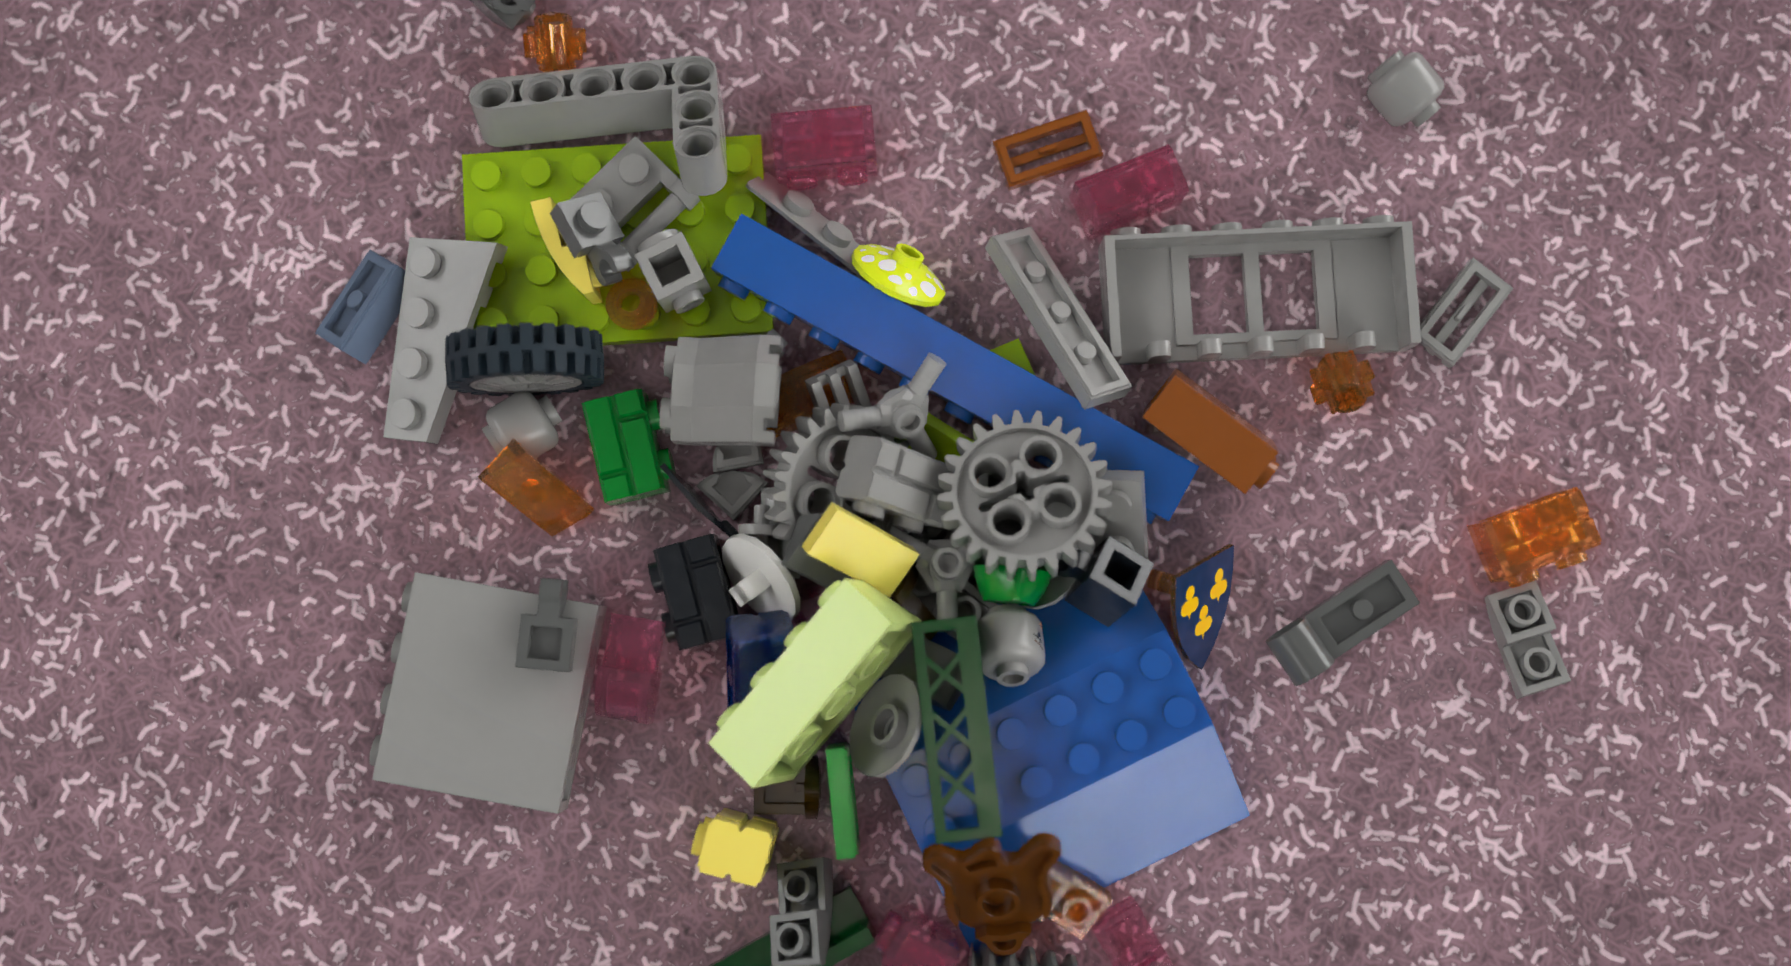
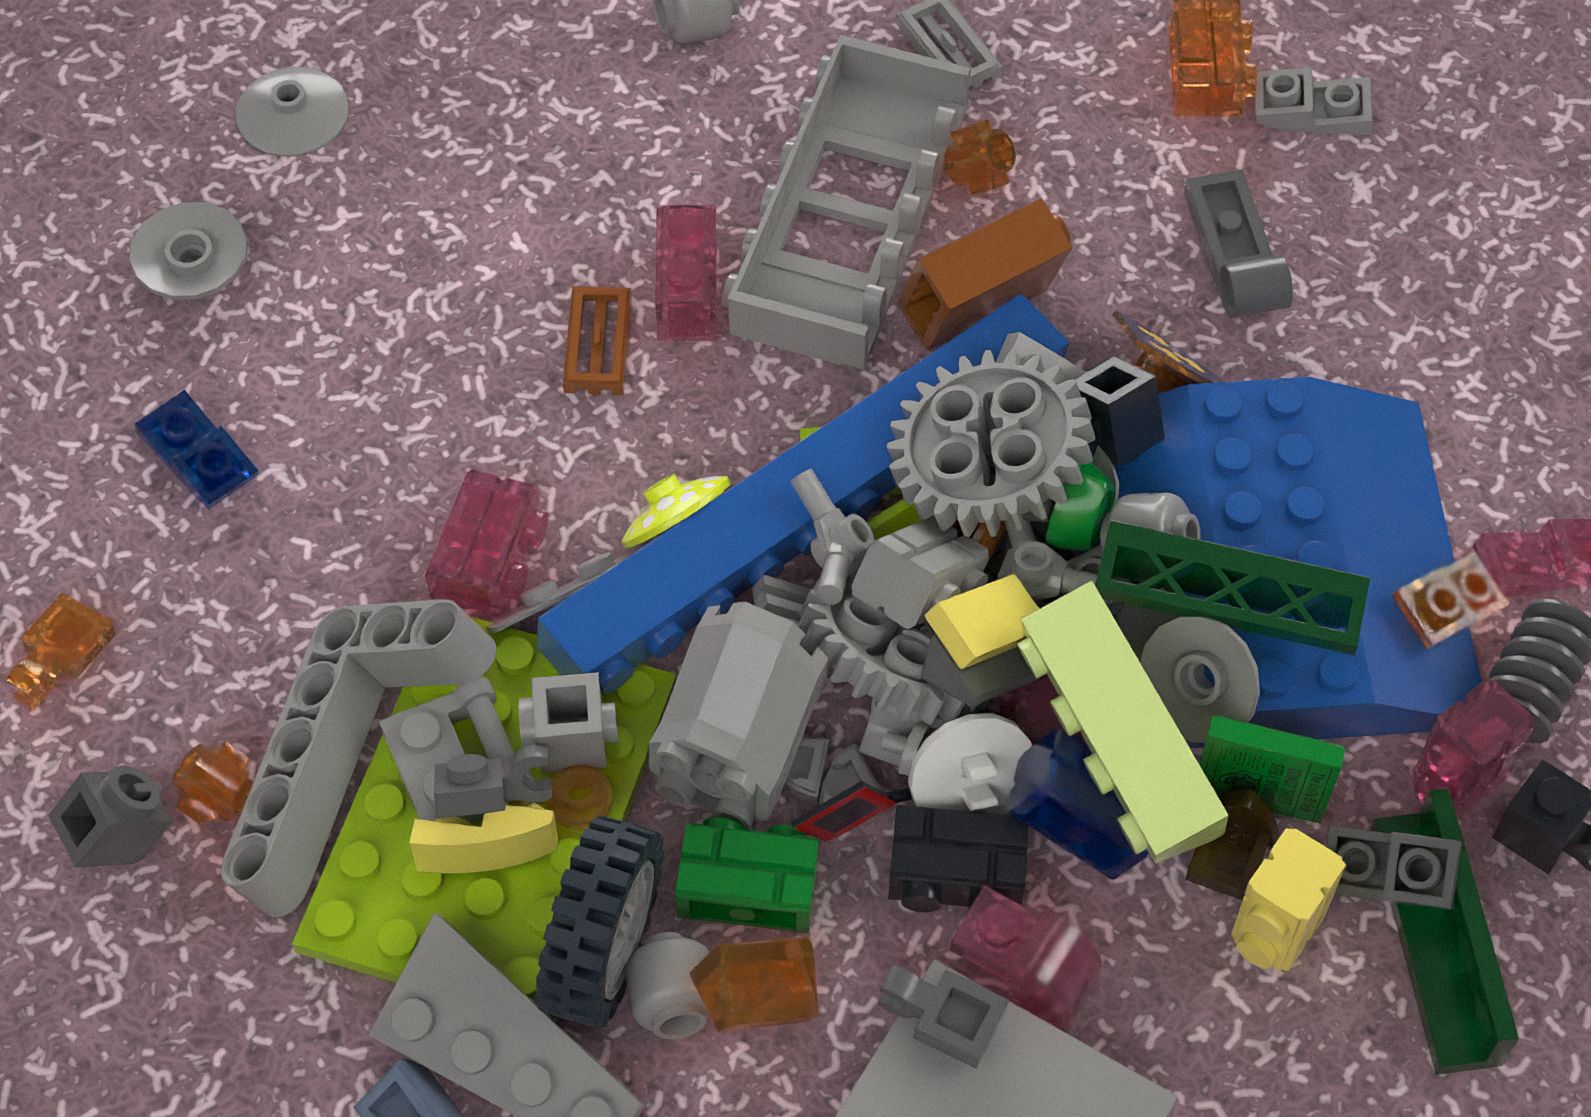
camera: 70 degrees left, 25 degrees down
reddish brown tile [922,833,1061,955] -> none
light grey tile [985,226,1133,410] -> none

